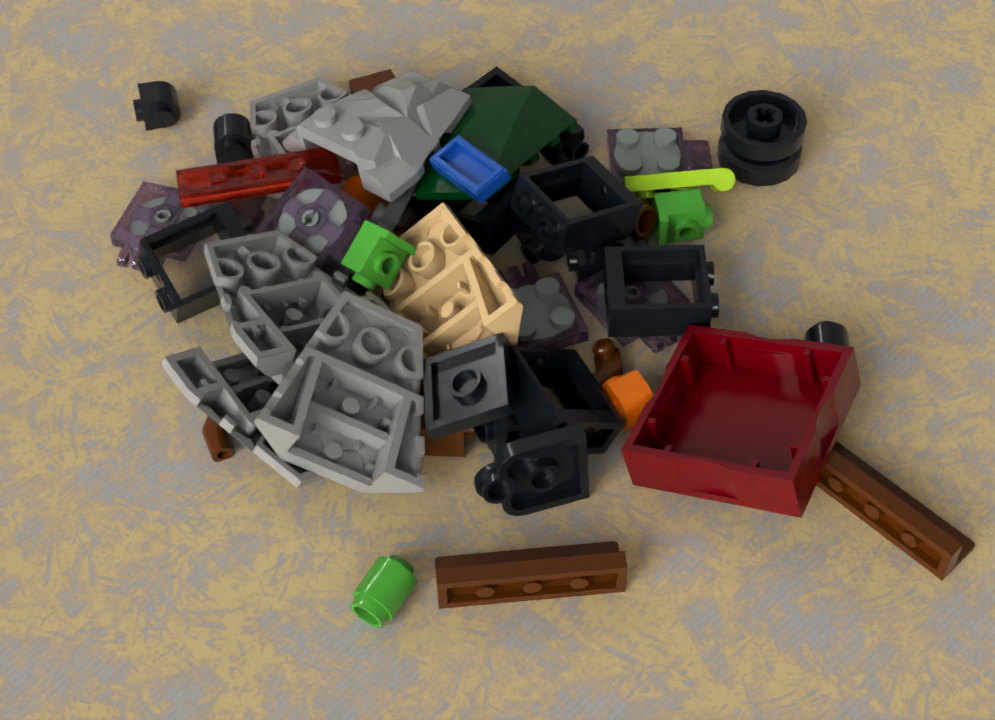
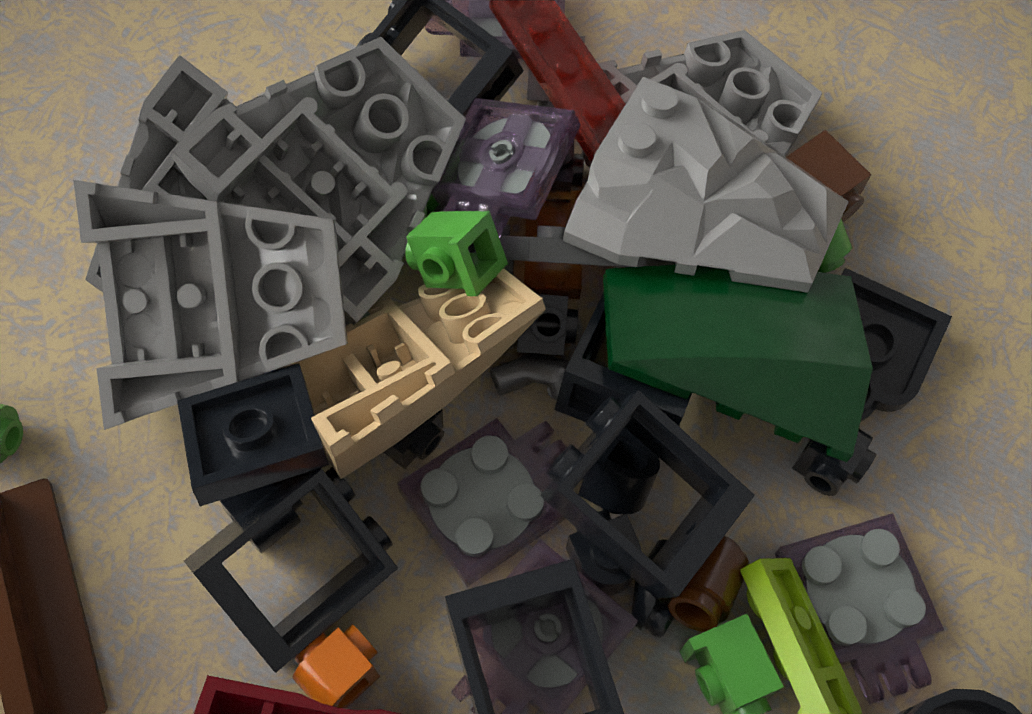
camera: 70 degrees right, 15 degrees up
black plate [213,113,254,167] -> none
blue tile [429,135,511,204] -> none
black plate [474,423,590,516] -> none
reddish brown arm [592,338,623,387] -> none

